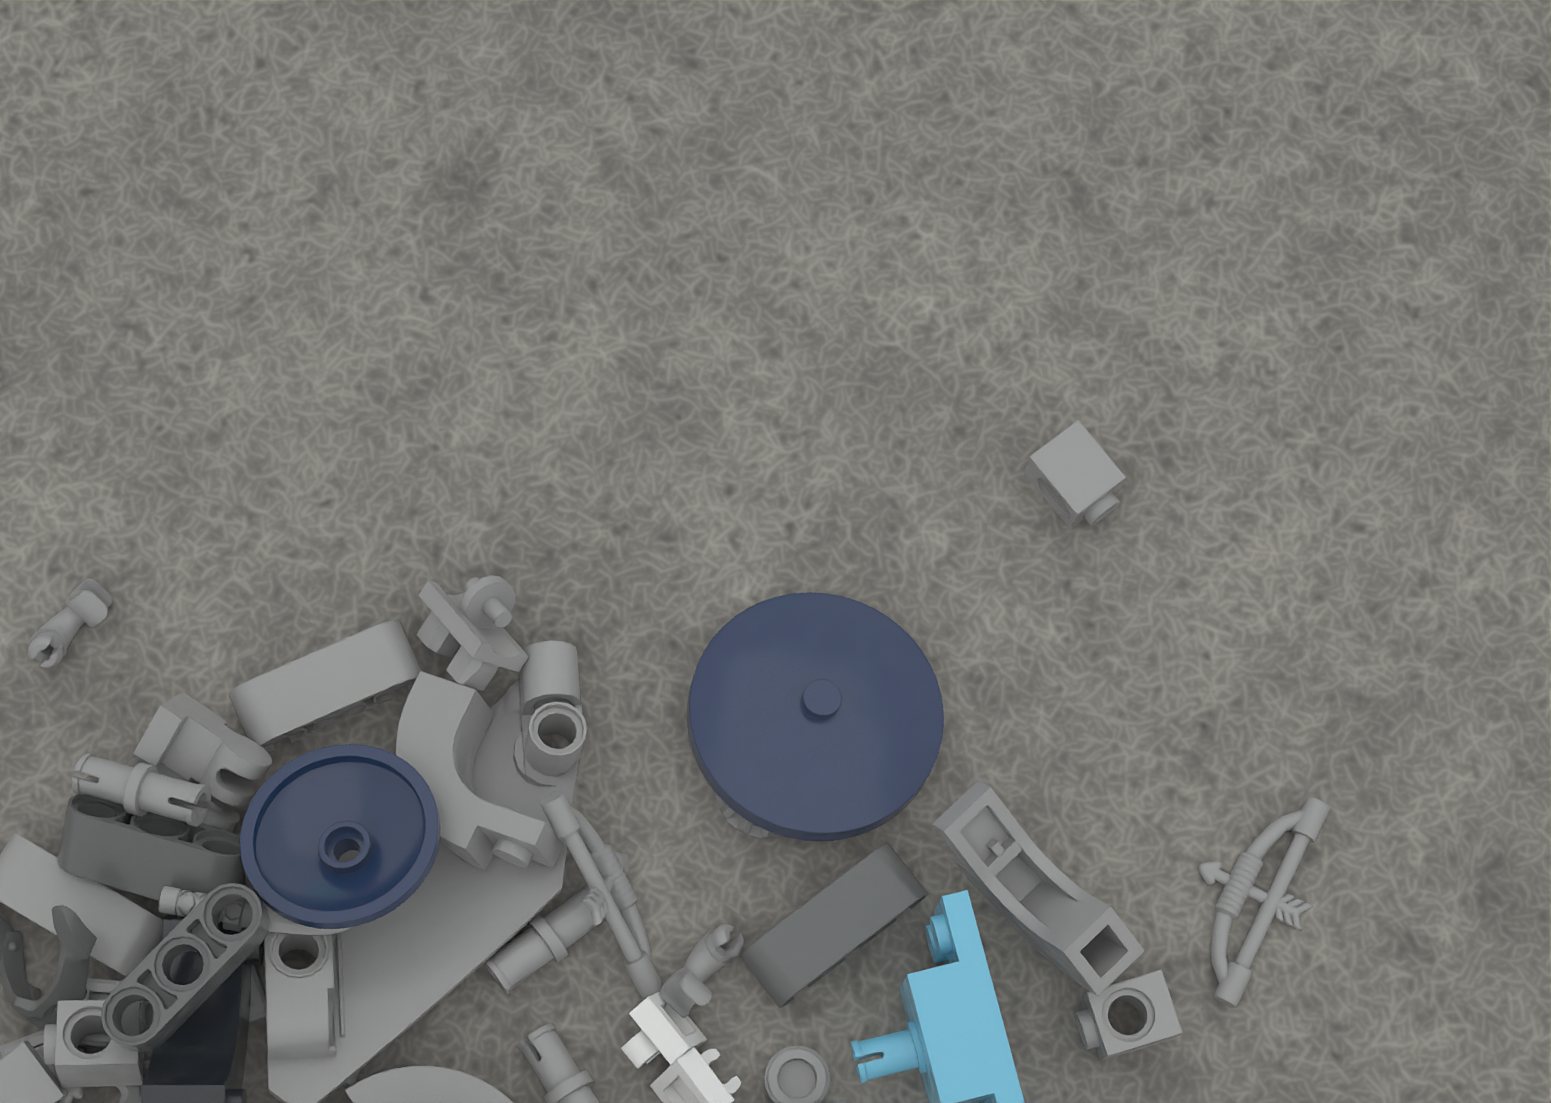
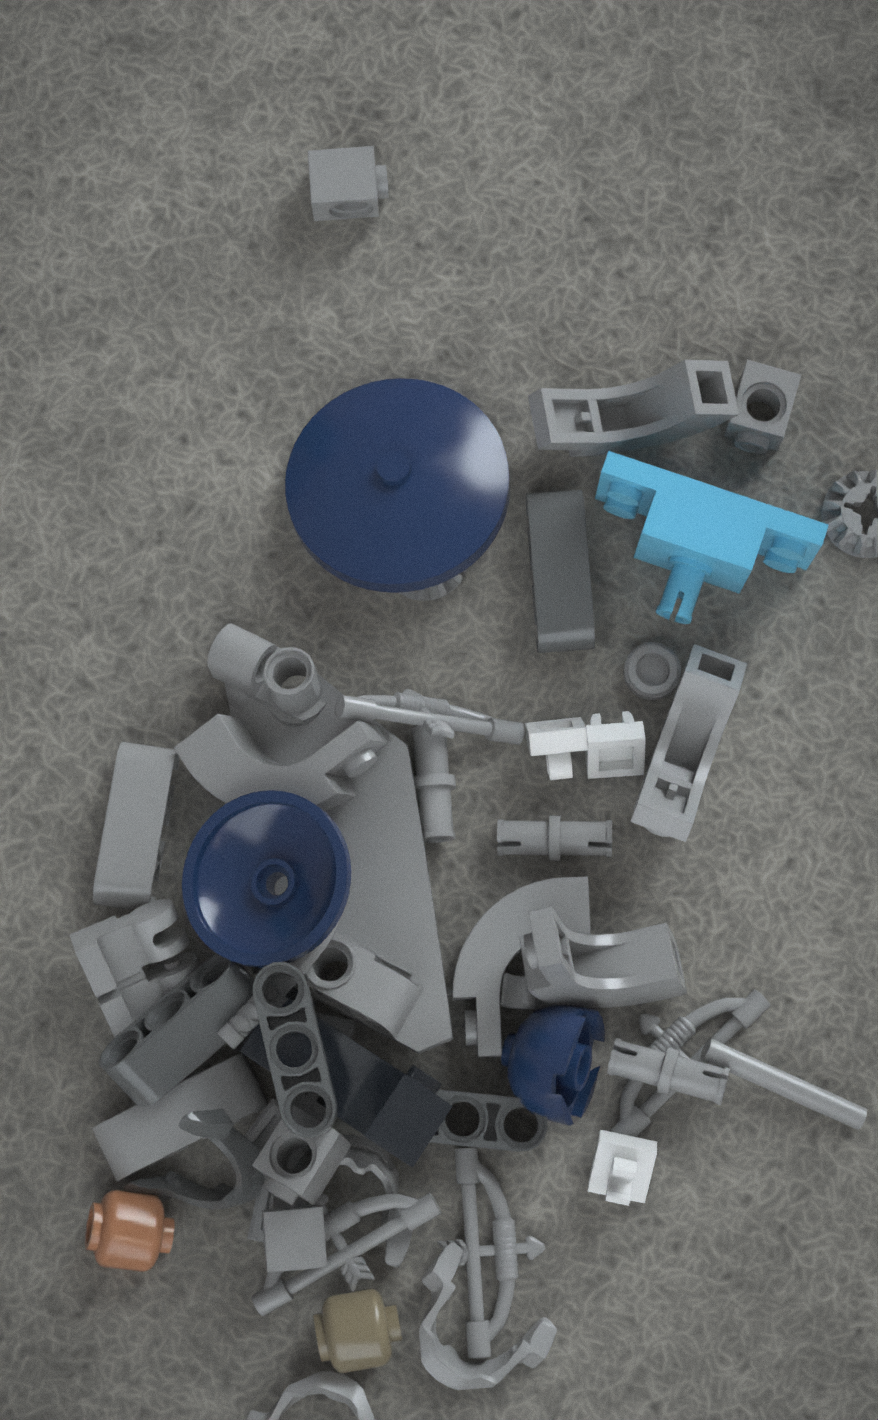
camera: 50 degrees left, 5 degrees up
light grey pin [72,752,211,827] -> none
light grey hips [417,575,529,691] -> none
light grey arm [659,924,744,1018] -> none
light grey piece [1198,797,1331,1008] -> none

